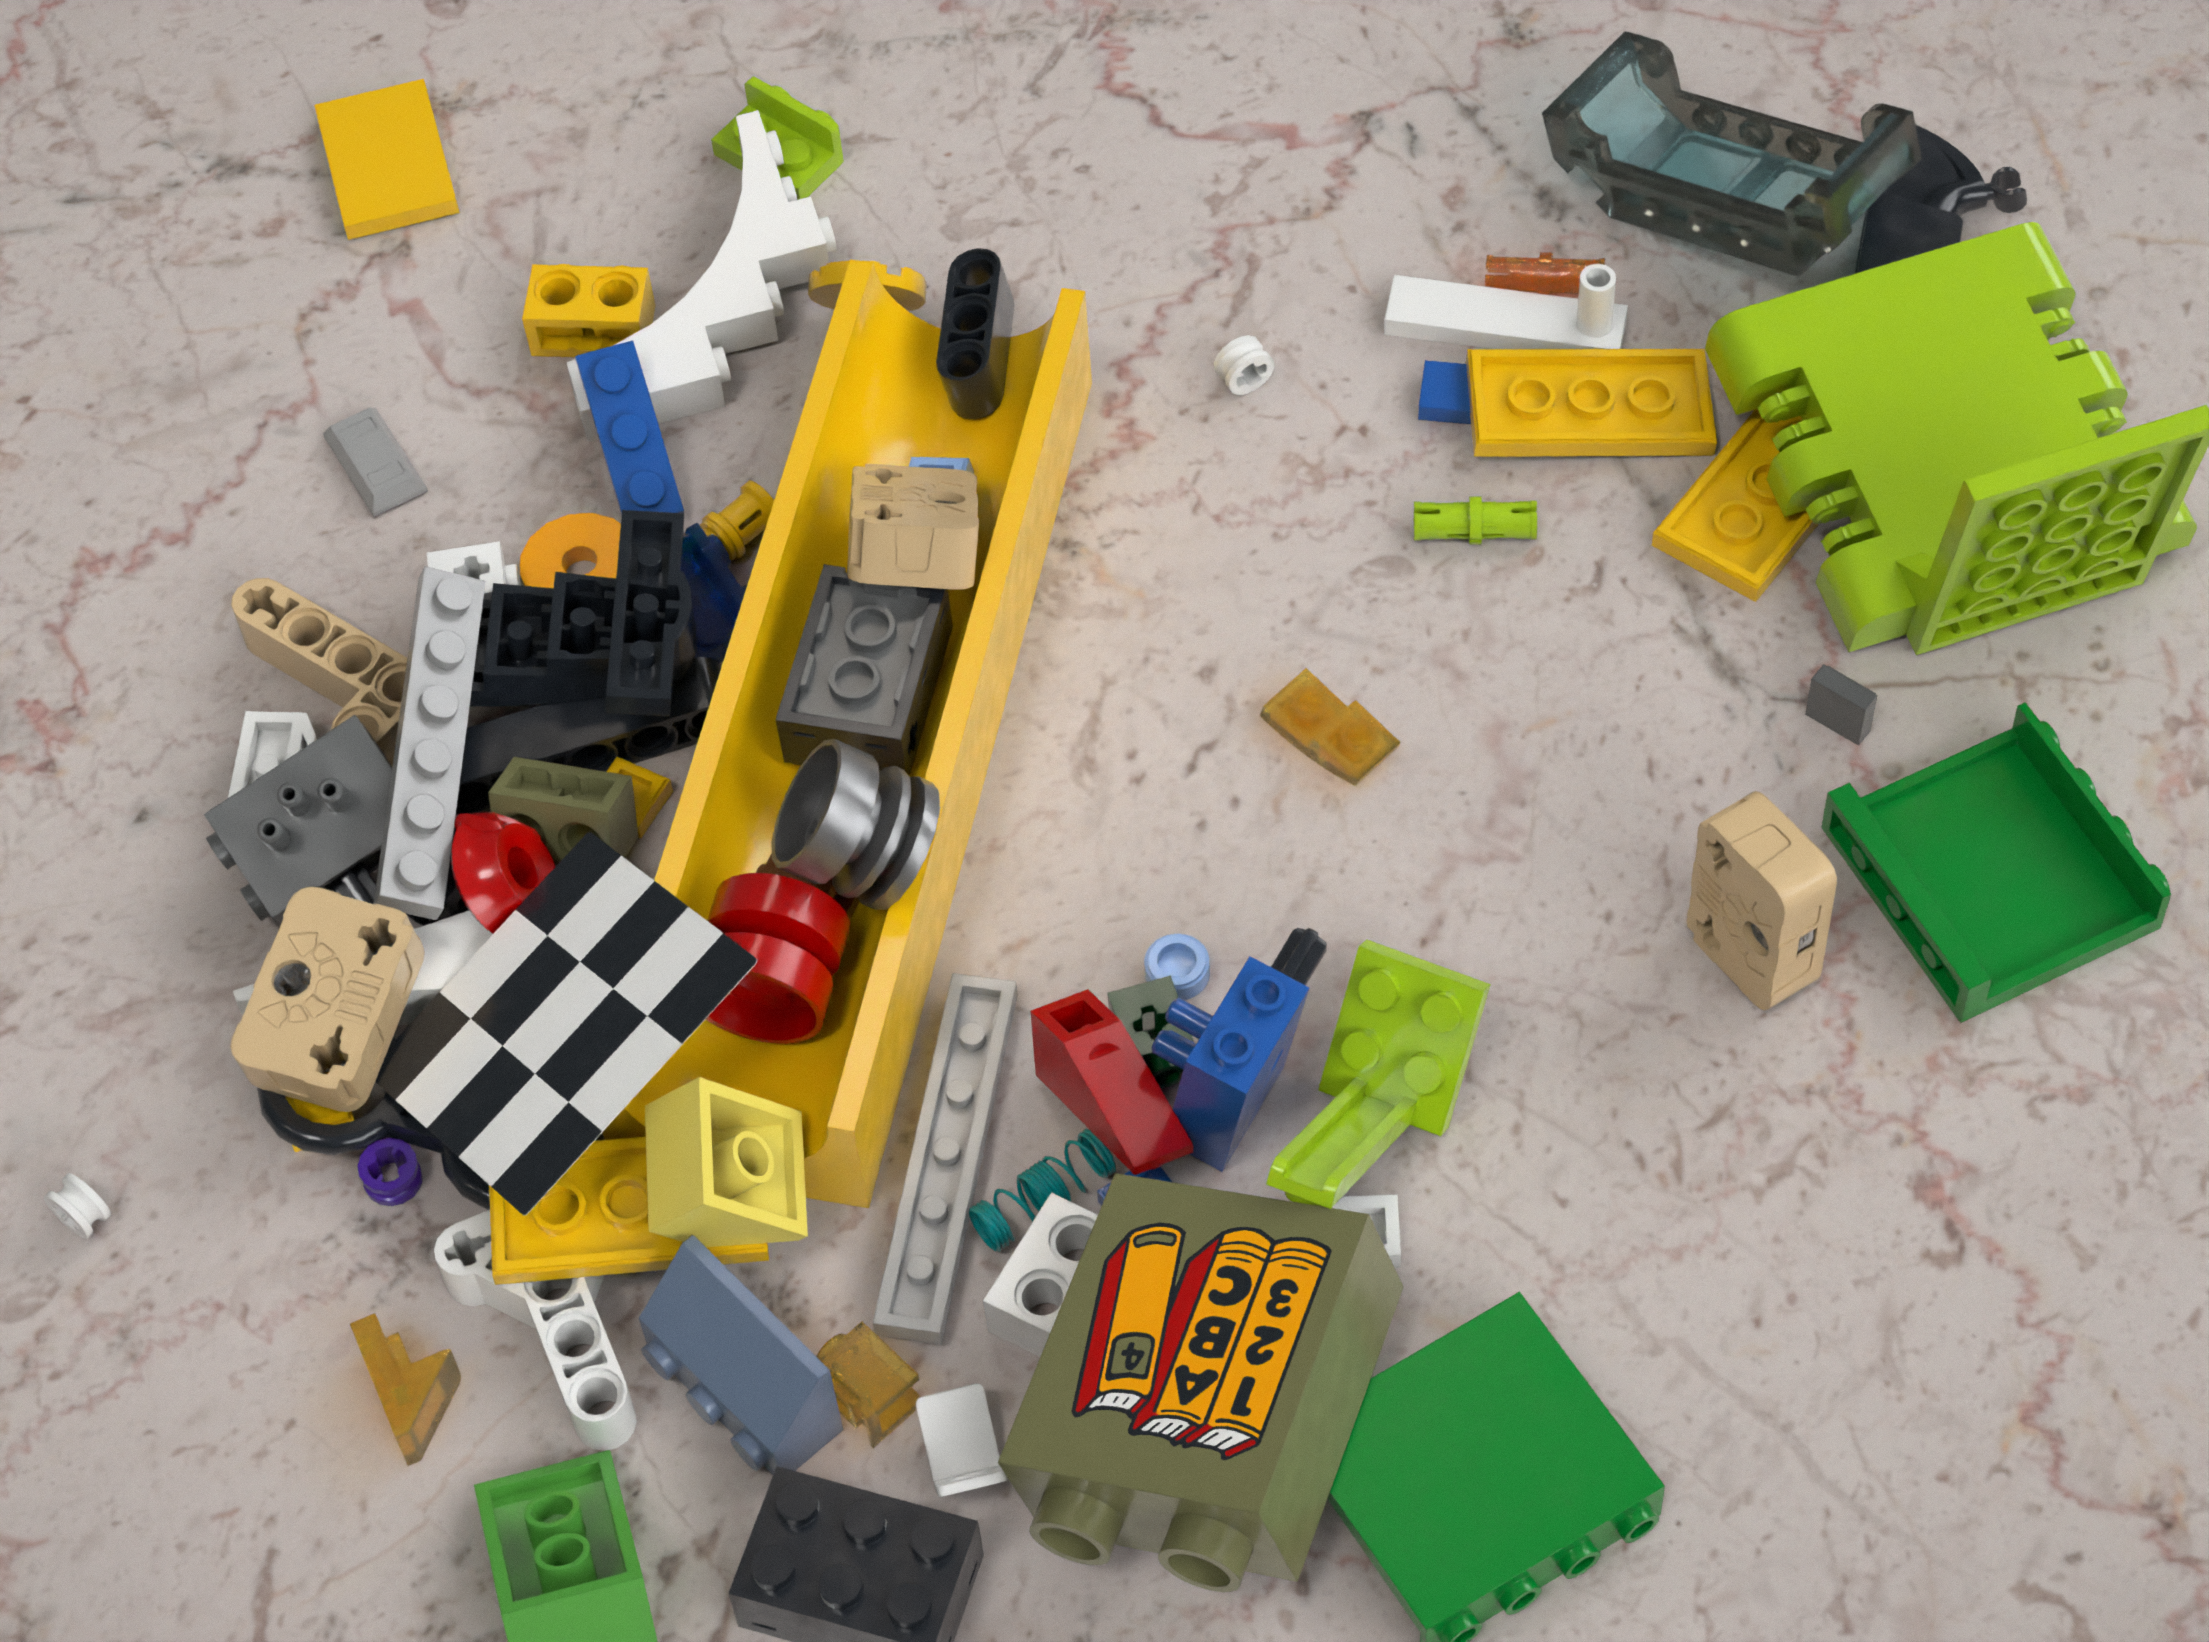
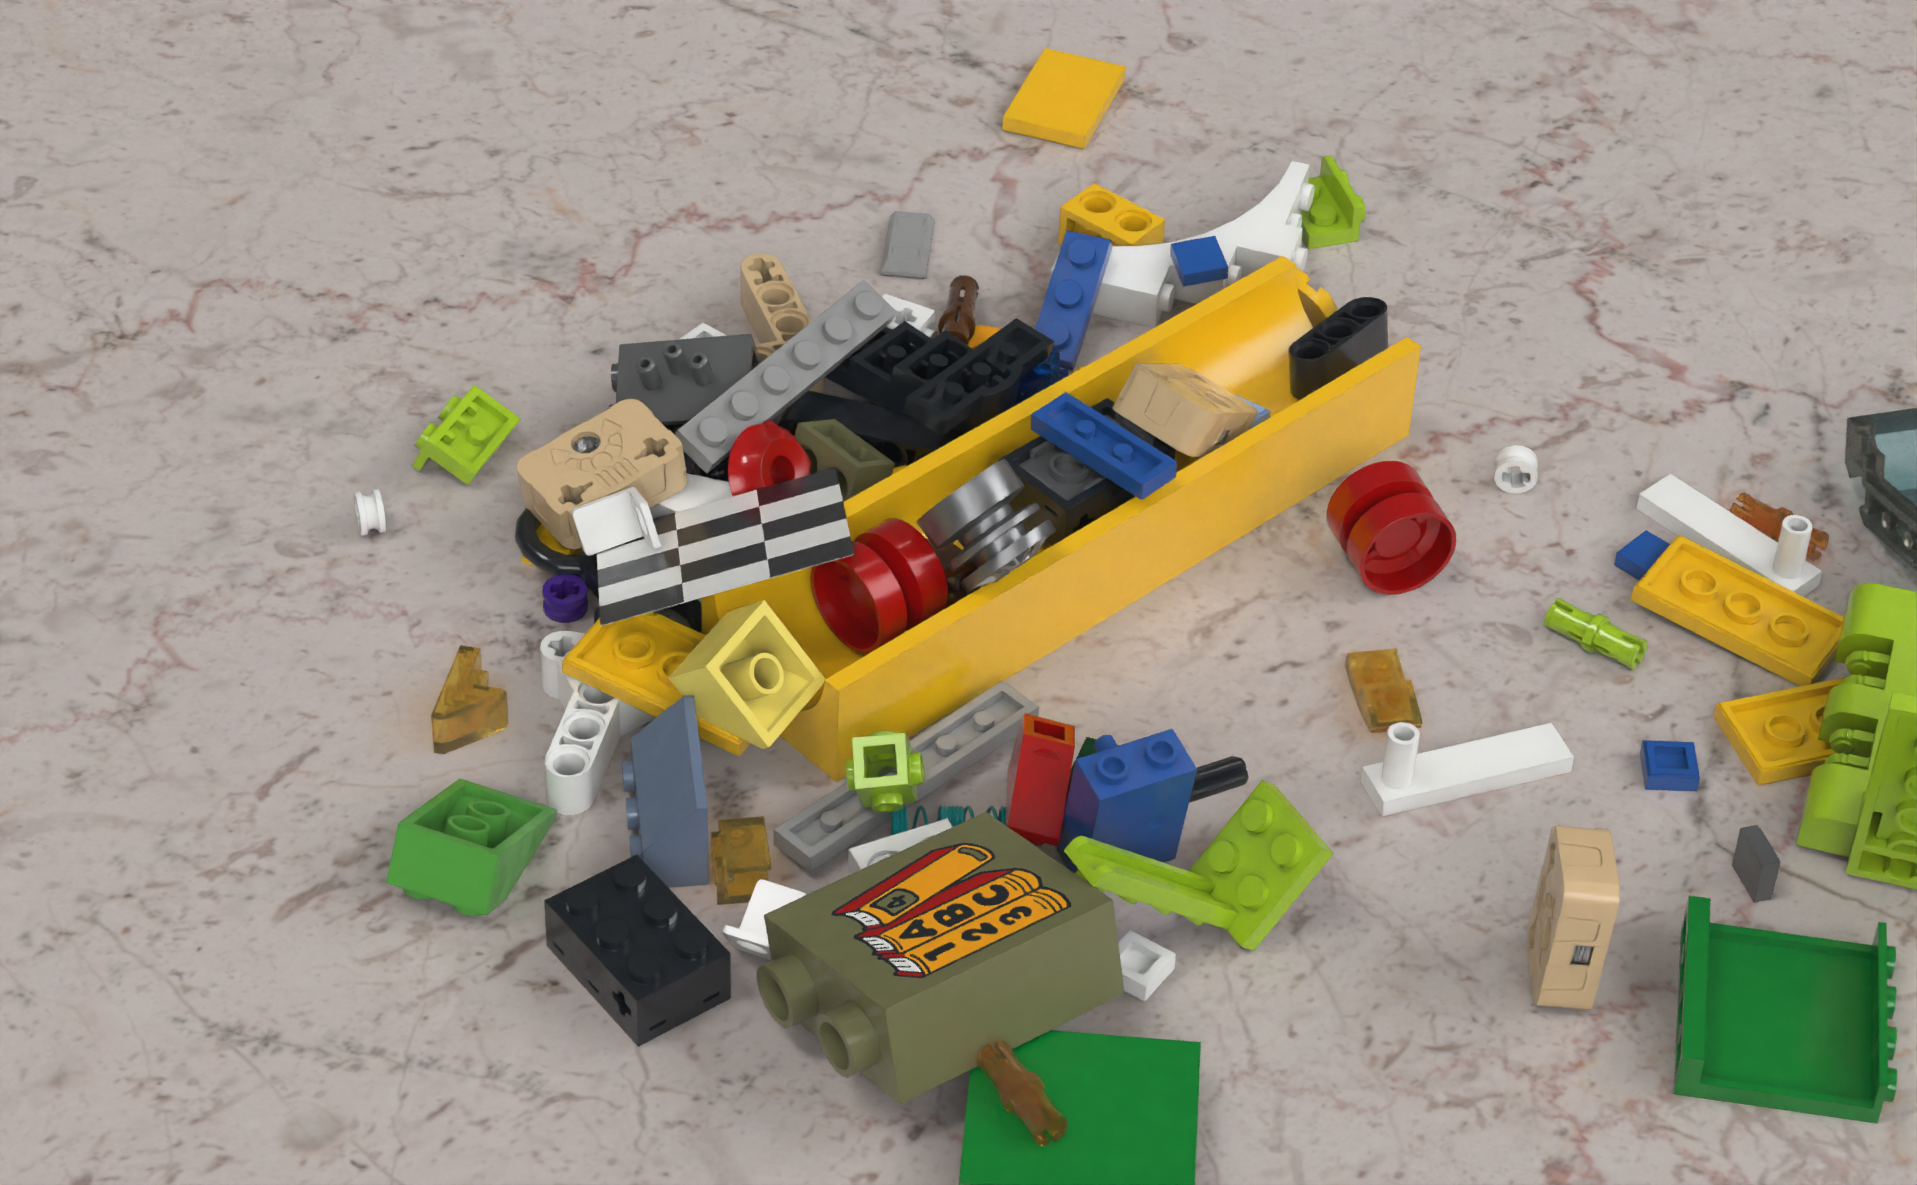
camera: 30 degrees right, 15 degrees down
none -> lime bracket [412,385,521,485]
none -> white bracket [571,486,661,556]
none -> lime brick [846,731,925,813]
none -> reddish brown pin [938,275,979,345]
none -> clear orange pin [977,1040,1068,1146]
none -> blue plate [1031,392,1177,500]
none -> blue tile [1170,236,1228,287]
none -> red wheel [1326,461,1456,595]
none -> white piece [1360,722,1574,817]
none -> blue tile [1640,740,1700,791]

